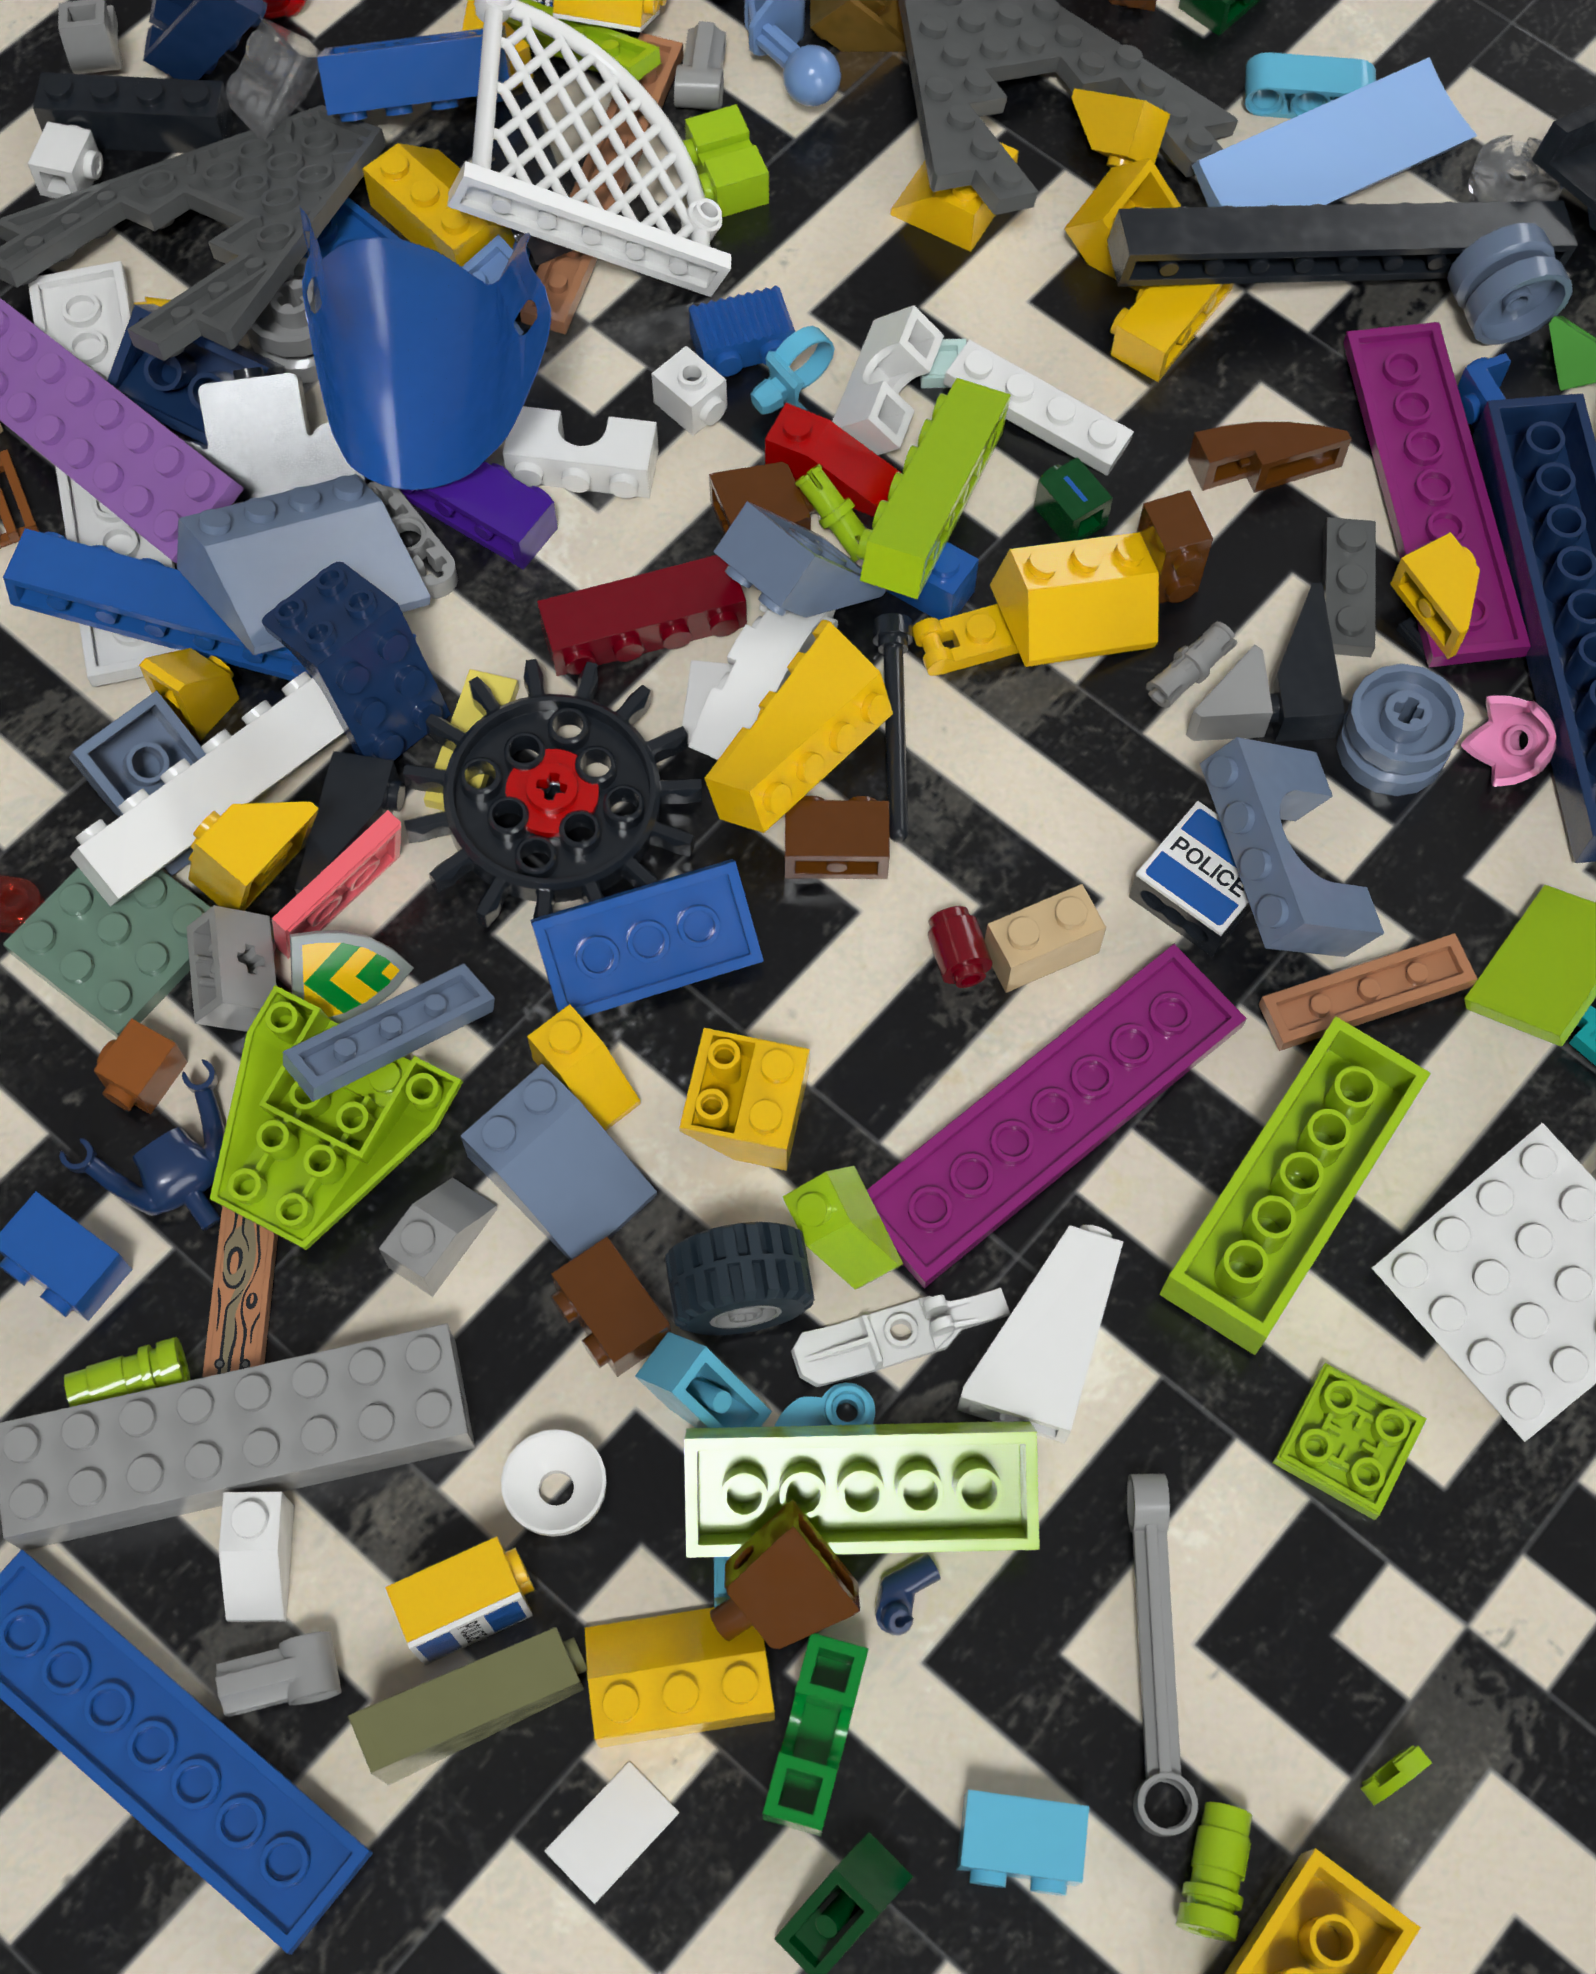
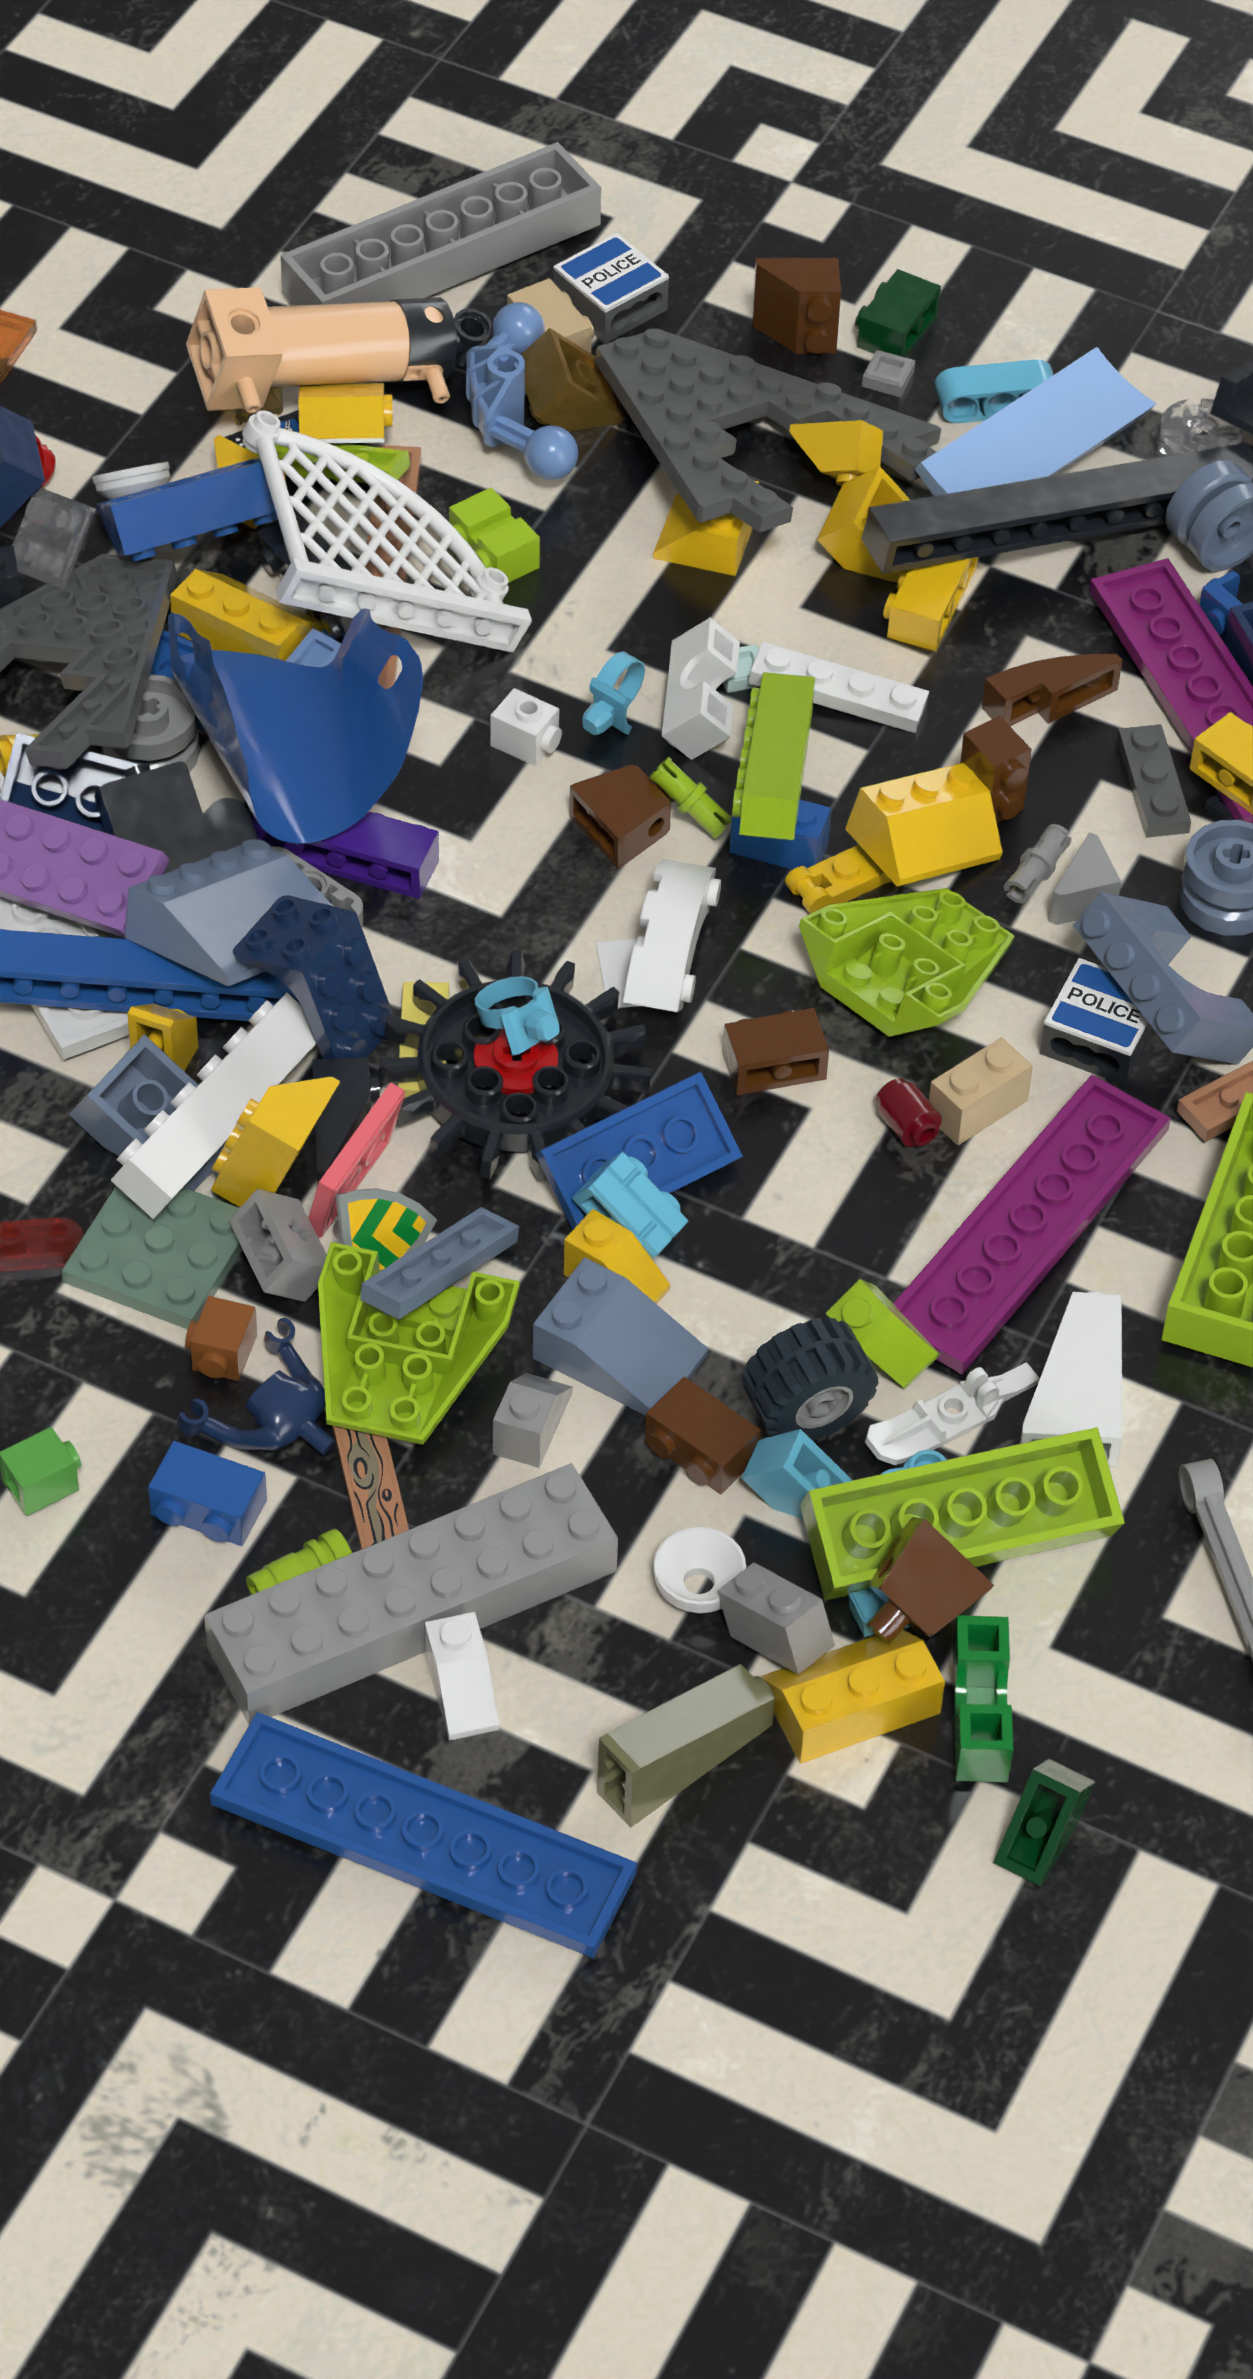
camera: 15 degrees left, 15 degrees down
light grey piece [215,1632,341,1717] -> none
yellow piece [385,1537,535,1665] -> none
white arch [503,406,659,498] -> none
dark red brick [537,555,747,676] -> none
white sticker [544,1761,680,1904] -> none
light grey piece [674,21,726,111] -> none
yellow slope [679,1028,810,1171] -> none
blue brick [689,285,795,377] -> none
yellow wedge [705,619,893,833] -> none
sand blue slope [714,501,887,618] -> none
red slope [765,403,901,517] -> none
black piece [873,613,913,842] -> none
dark blue arm [875,1554,941,1636] -> none
medium azure brick [957,1789,1089,1896] -> none
dark green brick [1034,457,1113,542] -> none
black slope [1269,583,1345,742] -> none
none -> white piece [92,462,170,500]
none -> medium azure piece [475,976,560,1055]
none -> medium azure brick [572,1151,688,1259]
none -> light grey brick [717,1563,835,1675]
none -> lime wedge [799,888,1015,1037]
none -> light grey tile [862,350,915,398]

